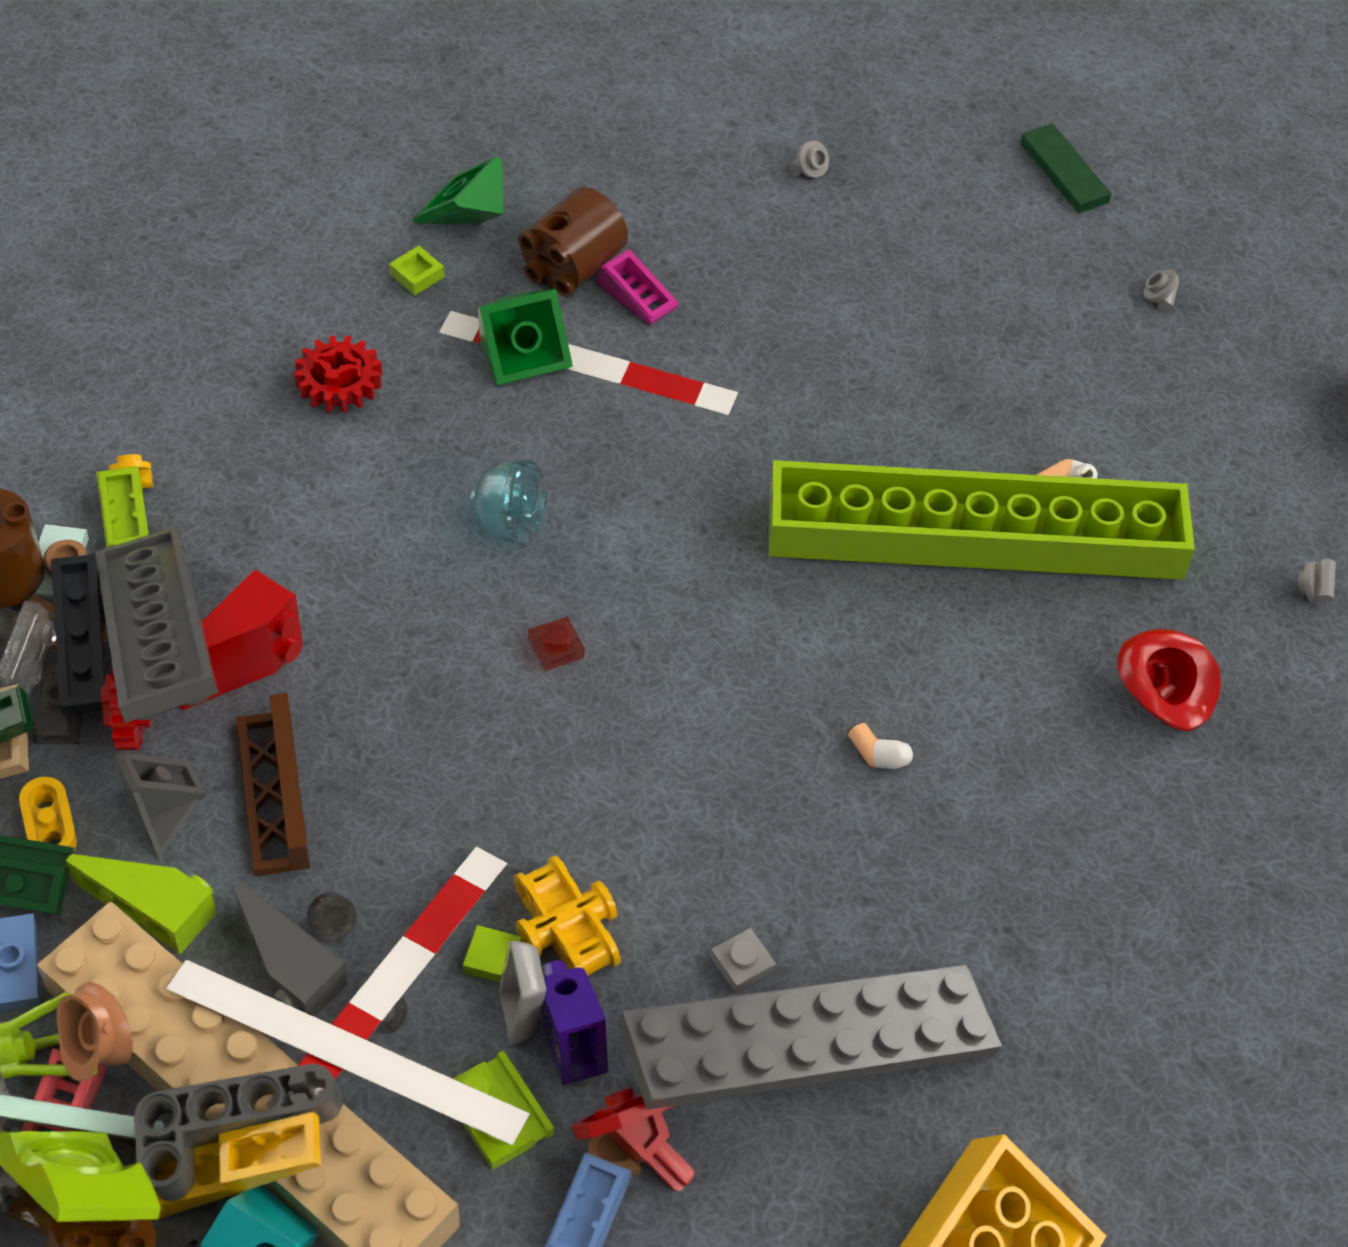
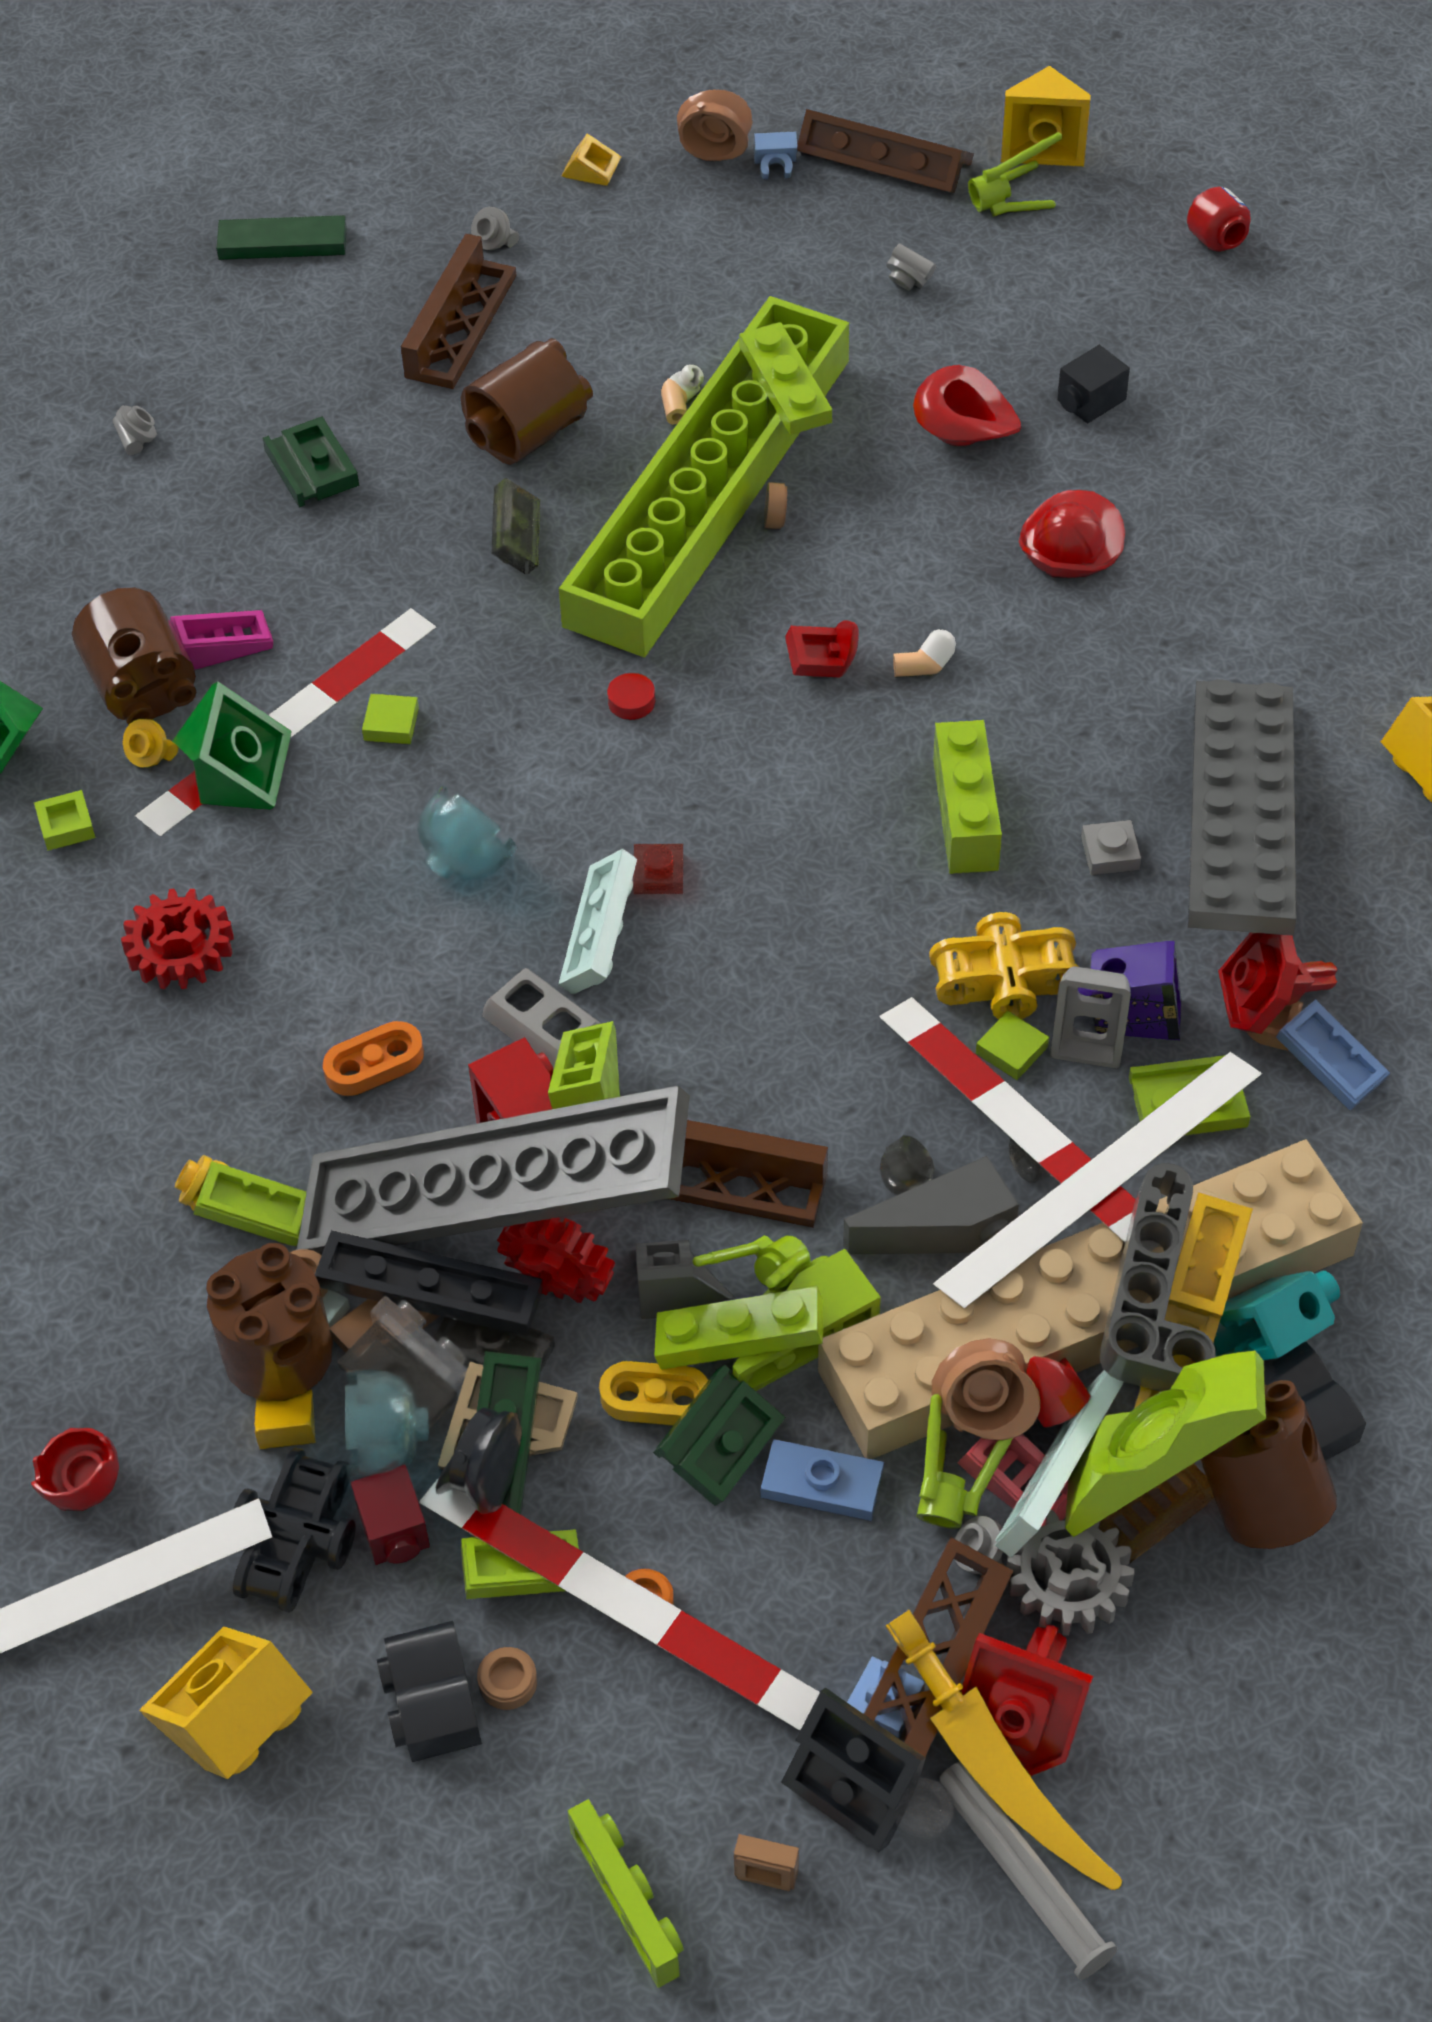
camera: 60 degrees left, 0 degrees up
none -> yellow plate [123,719,179,767]
none -> dark green plate [263,416,360,508]
none -> orange plate [323,1021,424,1096]
none -> lime tile [362,694,419,744]
none -> reddish brown fence [400,233,517,389]
none -> reddish brown cylinder [460,338,593,465]
none -> light grey piece [483,968,601,1069]
none -> clear smoke plate [491,478,540,574]
none -> lime slope [548,1021,620,1109]
none -> light aqua plate [558,849,637,994]
none -> yellow slope [561,133,621,186]
none -> red tile [607,673,655,720]
none -> lime plate [654,1286,823,1370]
none -> lime plant [692,1235,811,1295]
none -> lime plate [739,322,832,435]
none -> medium nougat tile [764,482,787,529]
none -> red plate [785,620,859,677]
none -> lime brick [933,720,1002,874]
none -> red hat [1019,490,1125,578]
none -> red plate [1026,1356,1091,1427]
none -> black brick [1057,344,1130,424]

